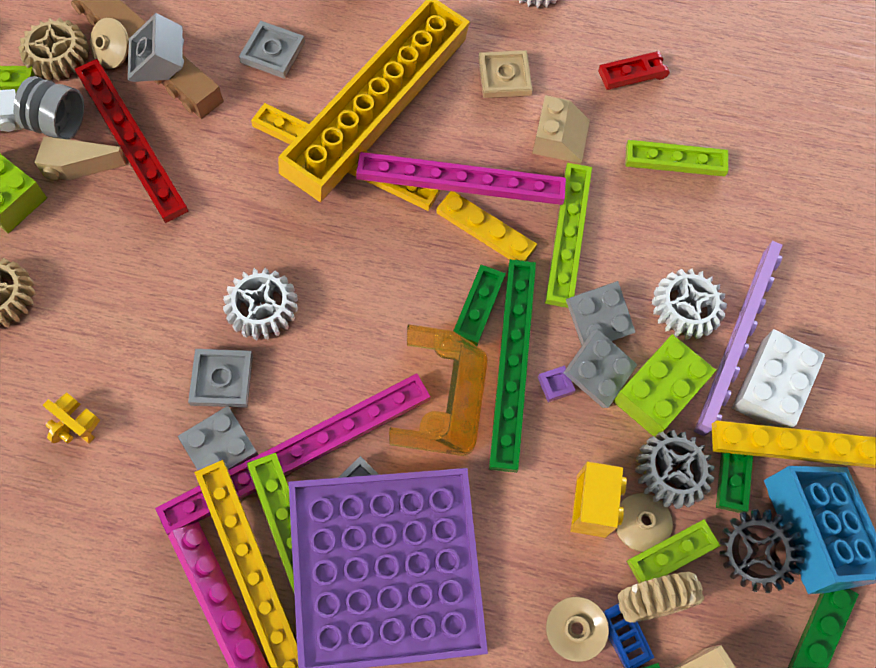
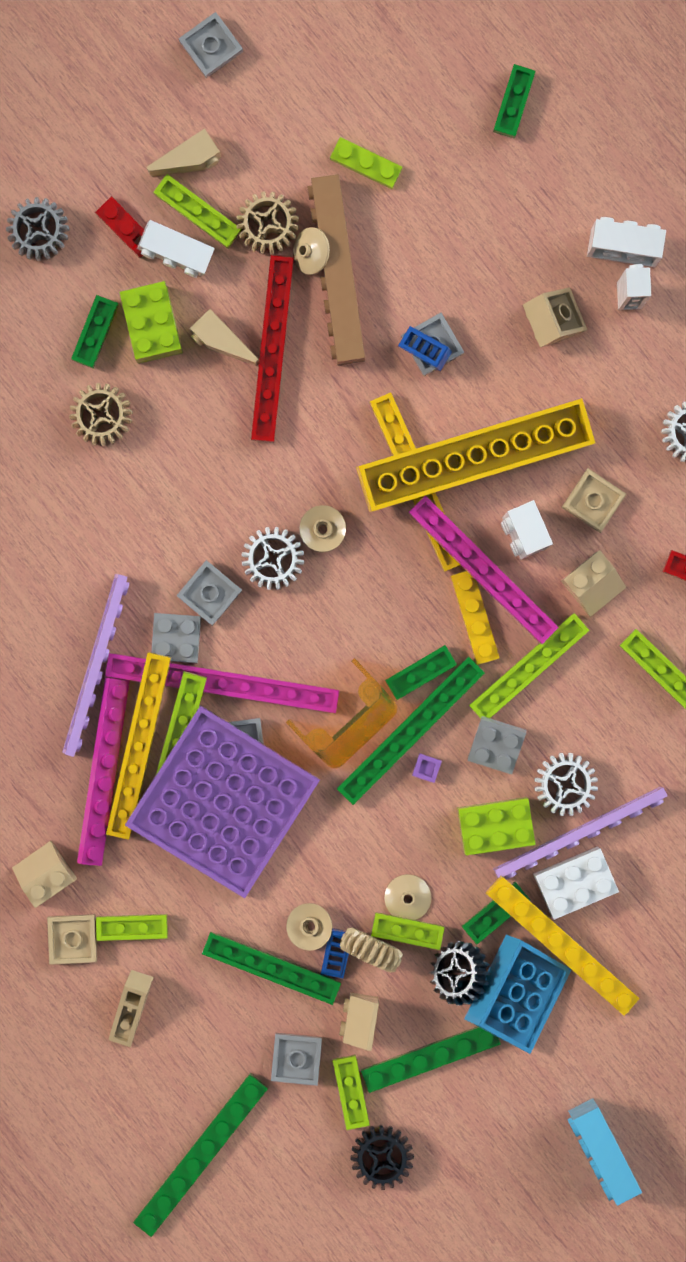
camera: 45 degrees right, 20 degrees up
light grey wheel [13,76,85,140] -> none
yellow hips [42,392,100,444] -> none
light grey slope [128,13,184,82] -> none
light grey plate [563,329,637,408] -> none
yellow piece [570,461,627,538] -> none
light grey gear [635,430,715,509] -> none
none -> lavender plate [62,574,129,757]
none -> tan dish [299,505,346,552]
none -> blue slope [398,326,452,371]
none -> white brick [501,500,553,560]

